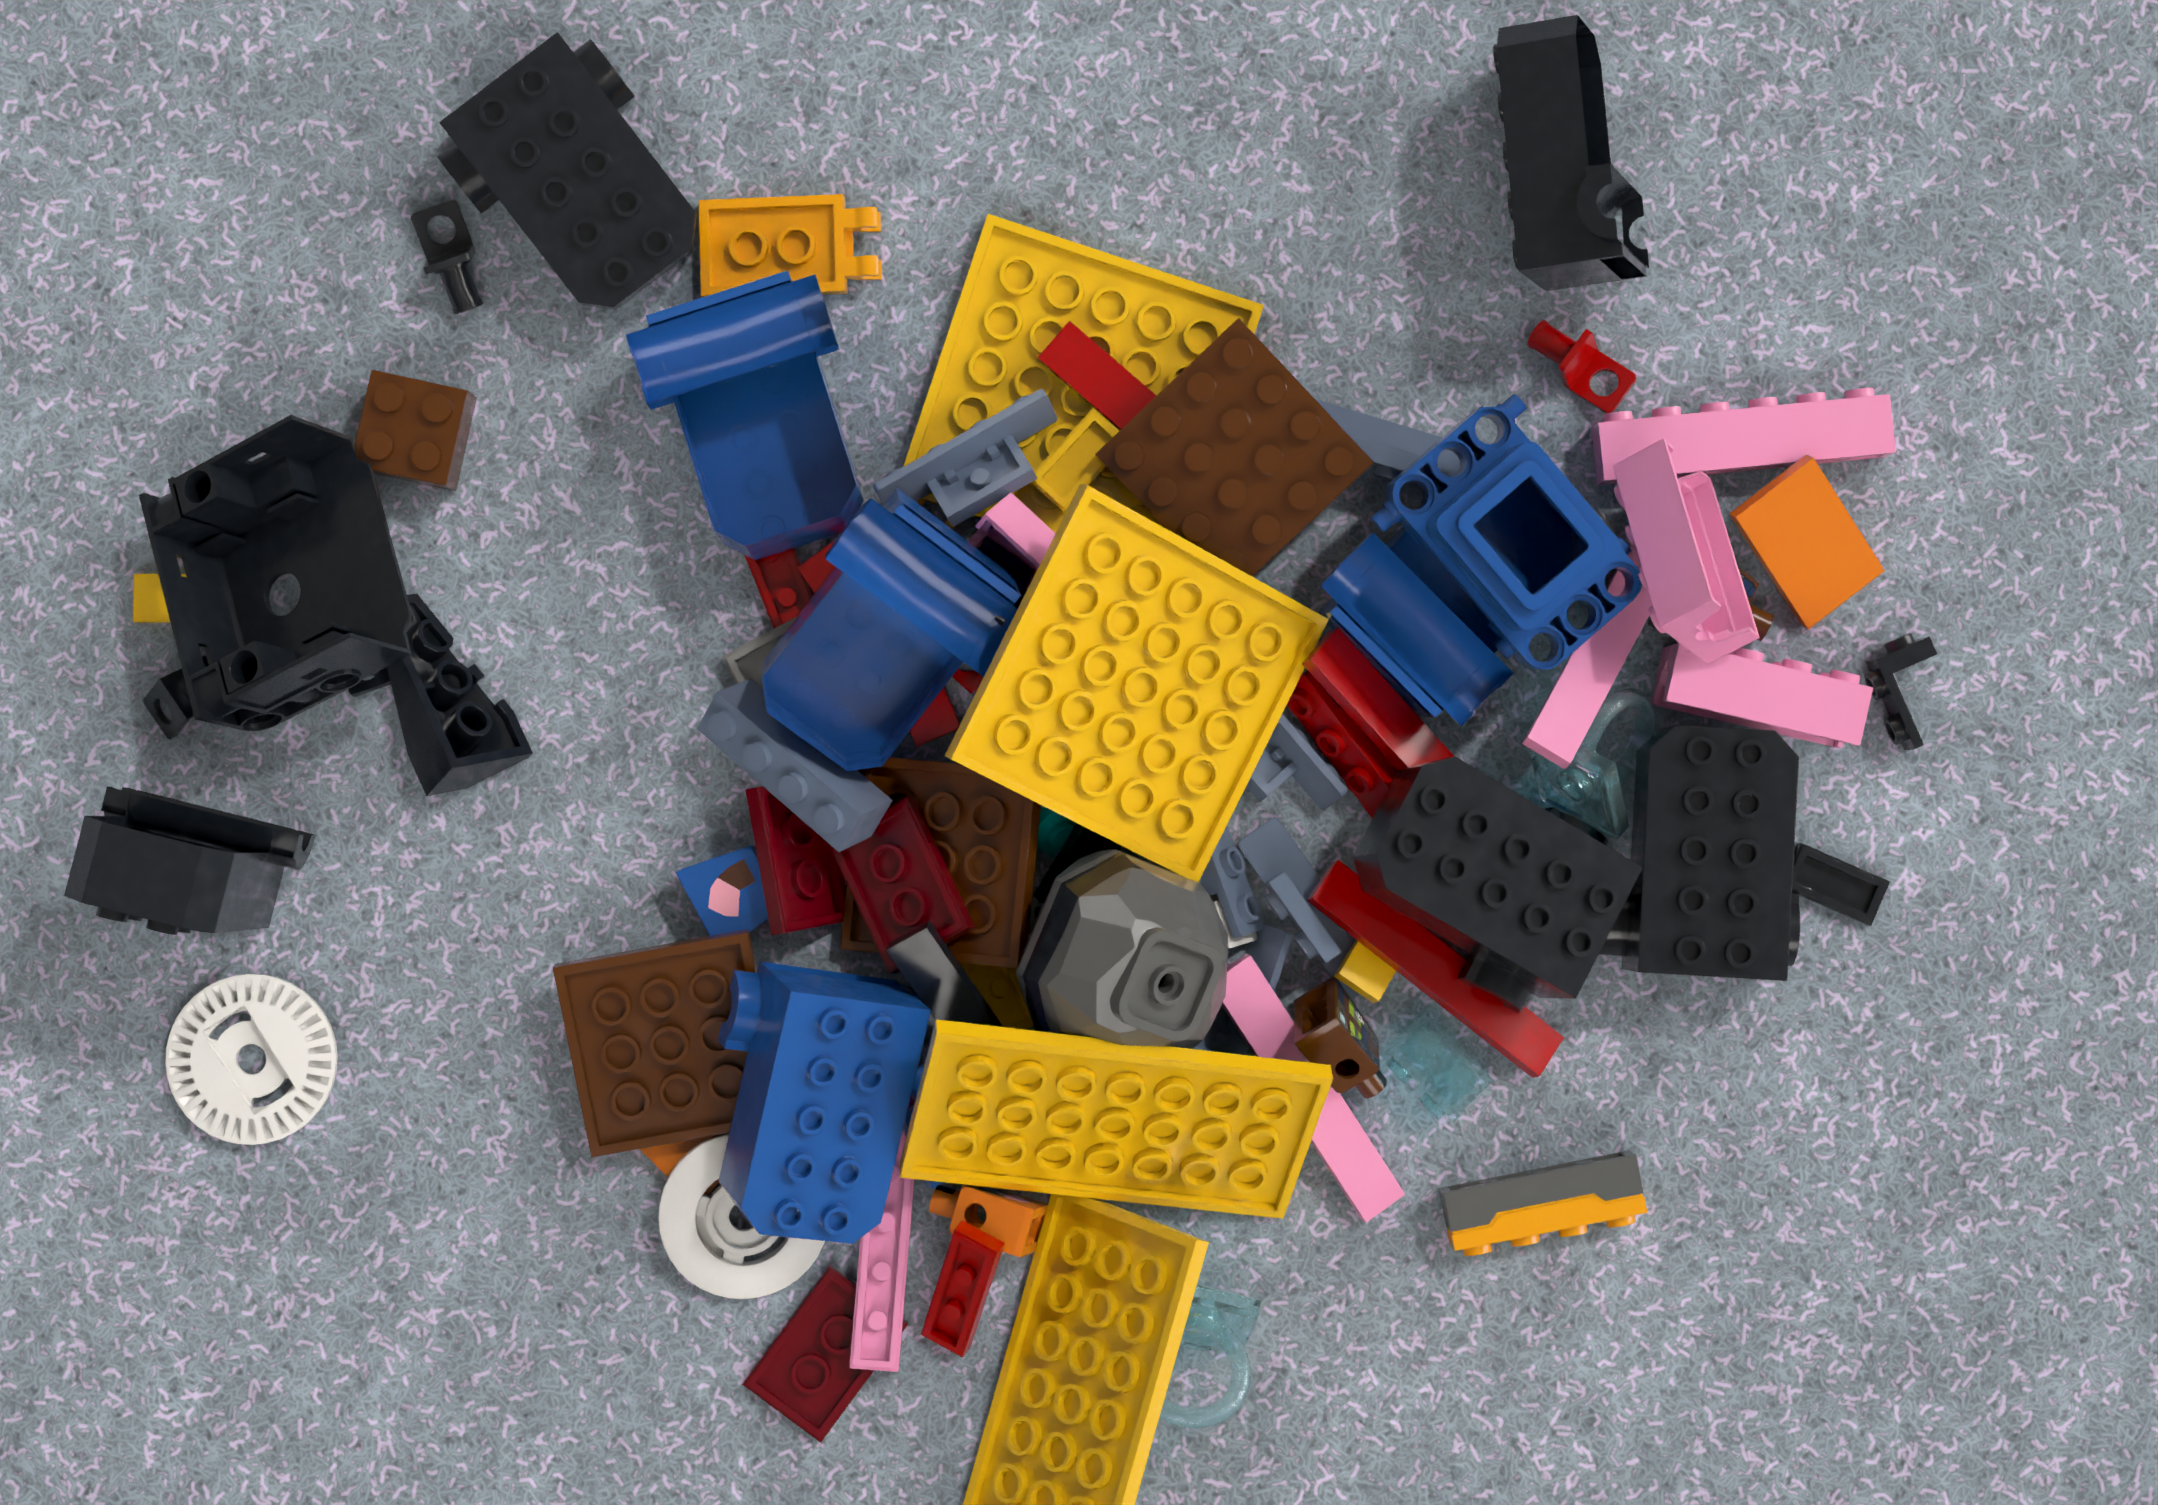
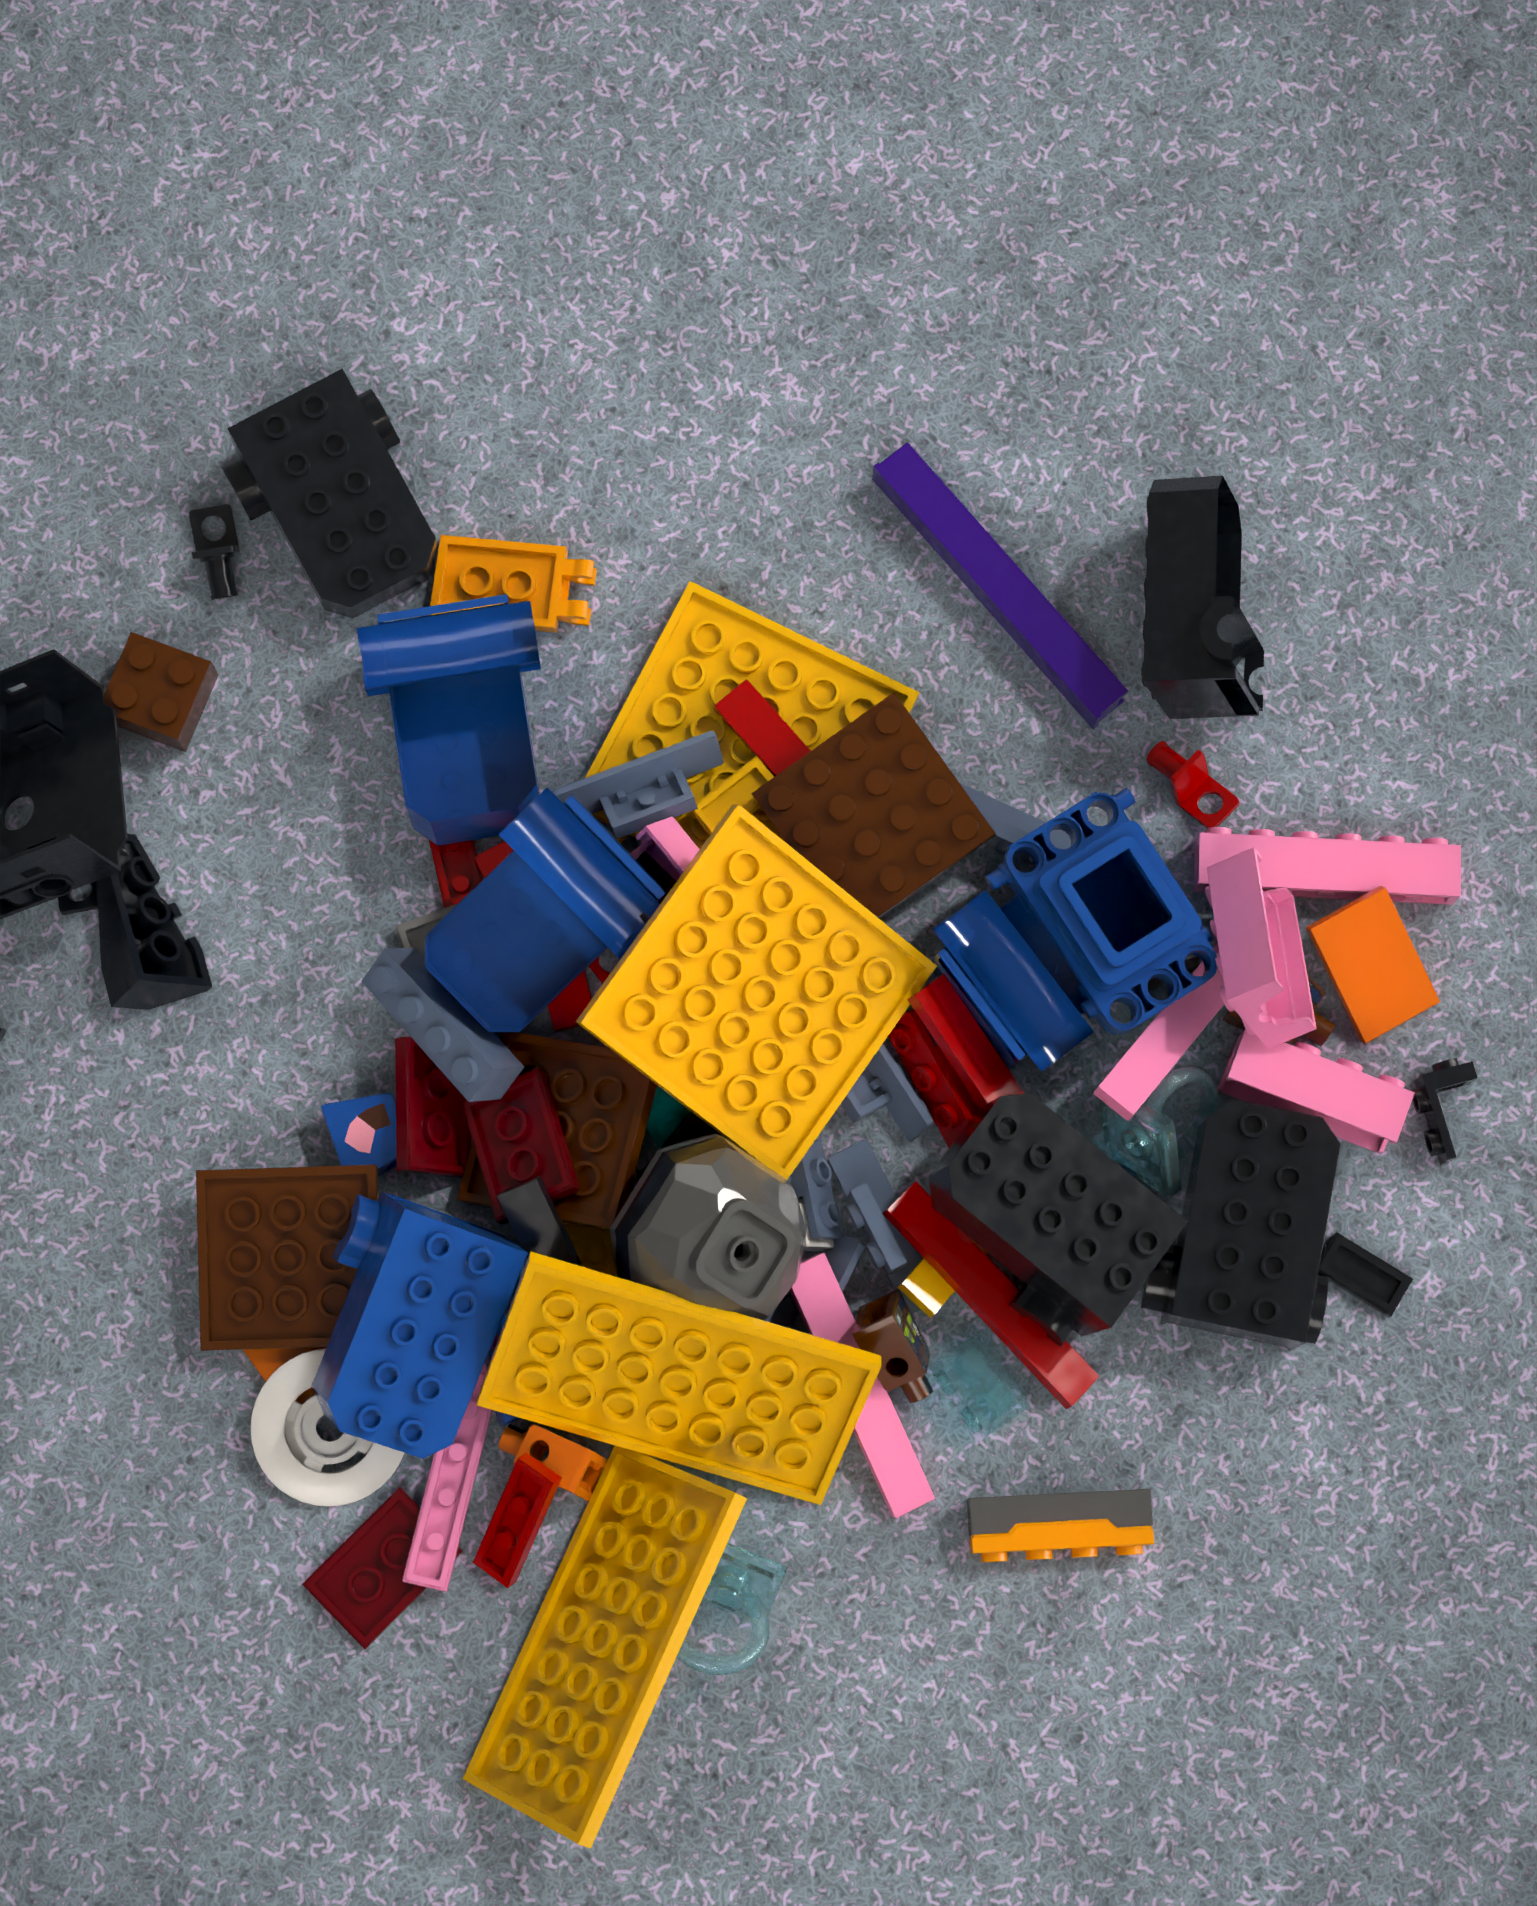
camera: 10 degrees right, 10 degrees down
none -> dark purple tile [872,442,1128,729]

